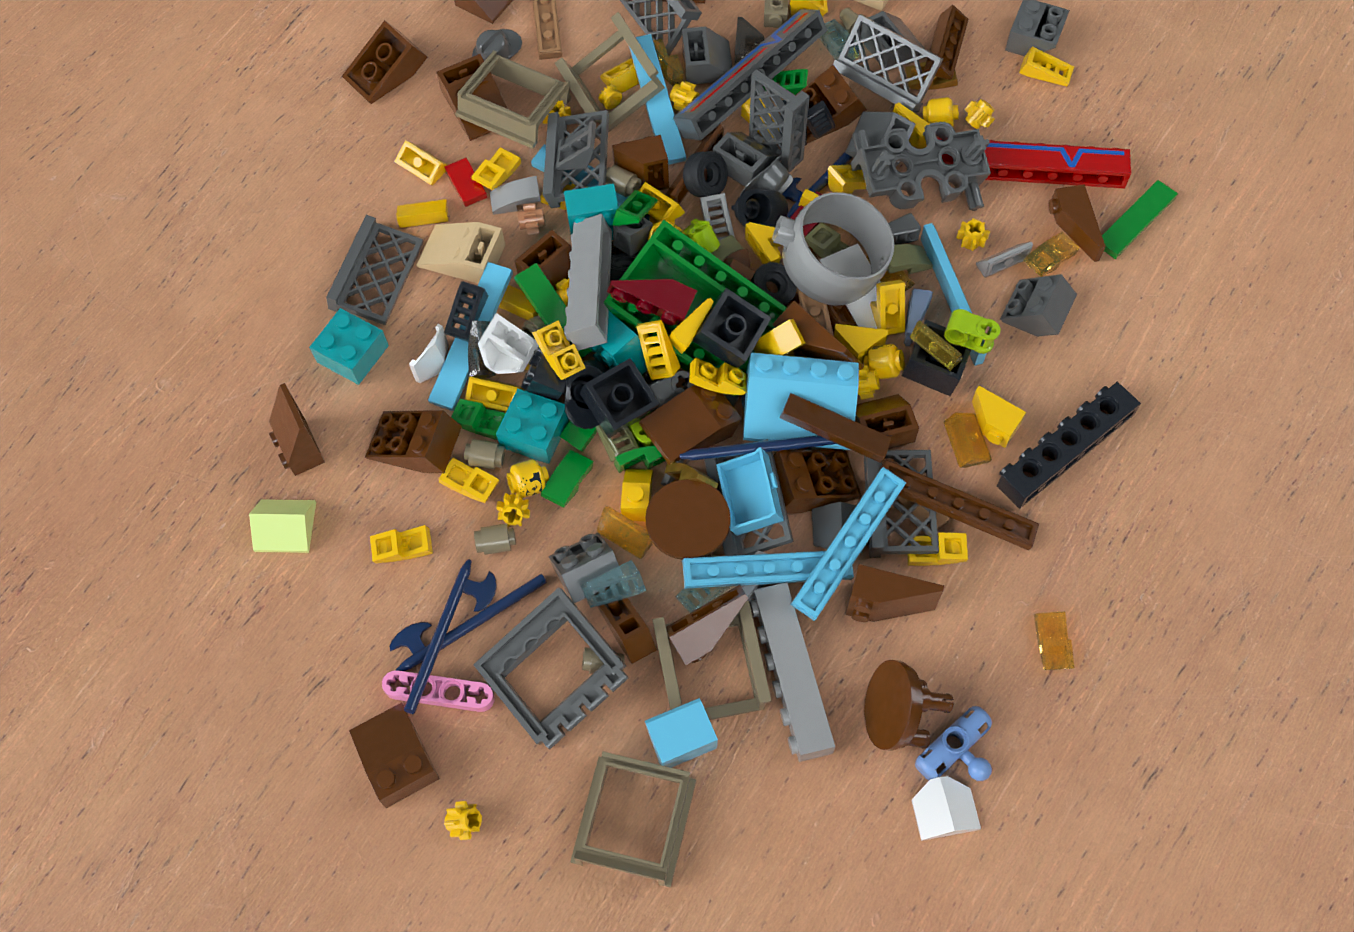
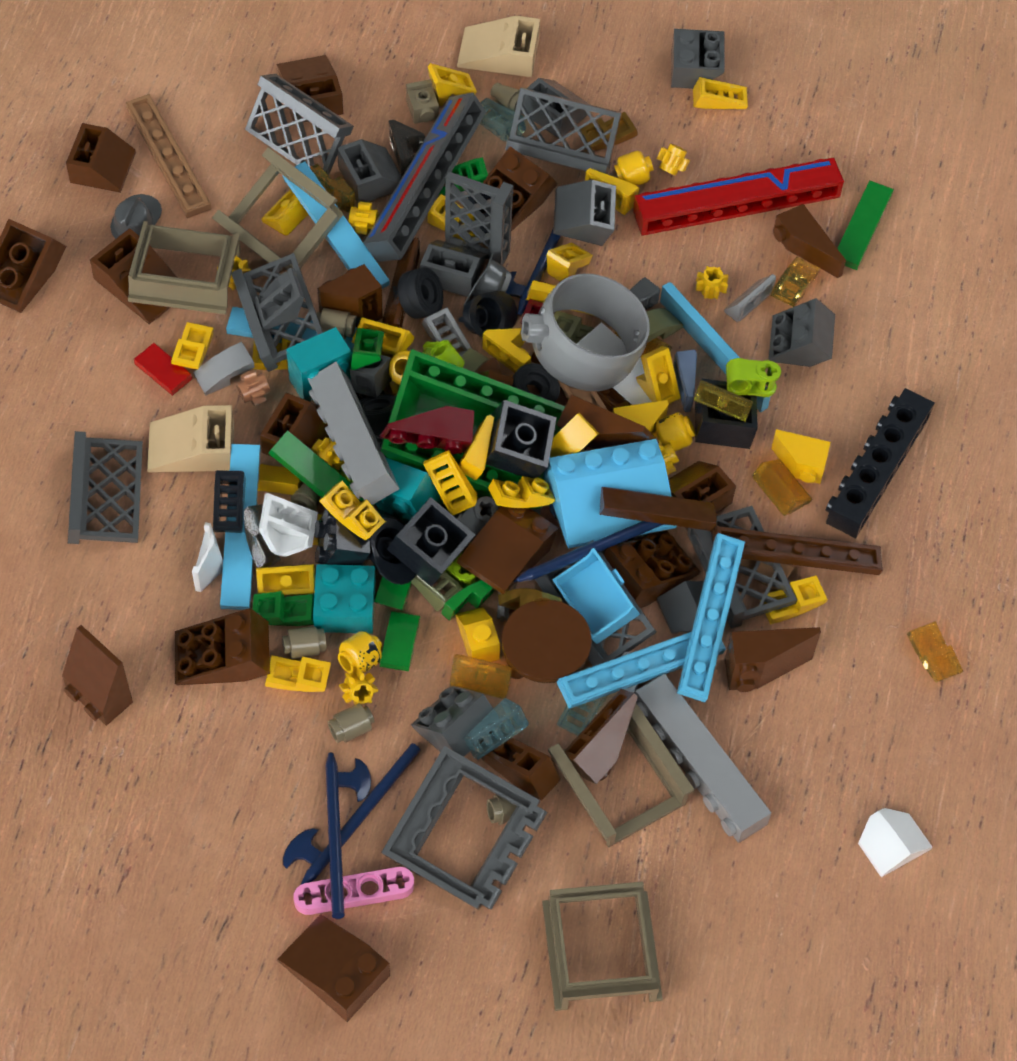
camera: 25 degrees left, 5 degrees down
yellowish green slope [249,499,316,553] -> none
teal brick [309,308,389,385] -> none
yellow slope [370,525,433,563] -> none
yellow slope [394,140,448,185] -> none
yellow slope [396,199,449,228] -> none
yellow gear [444,801,482,840] -> none
yellow bush [598,85,622,110] -> none
medium azure slope [645,698,718,768] -> none
black slope [807,101,835,139] -> none
dark grey gear [851,122,991,211] -> none
reddish brown piece [864,660,954,751] -> none
medium blue piece [915,706,992,781] -> none
reddish brown slope [924,5,969,80] -> none

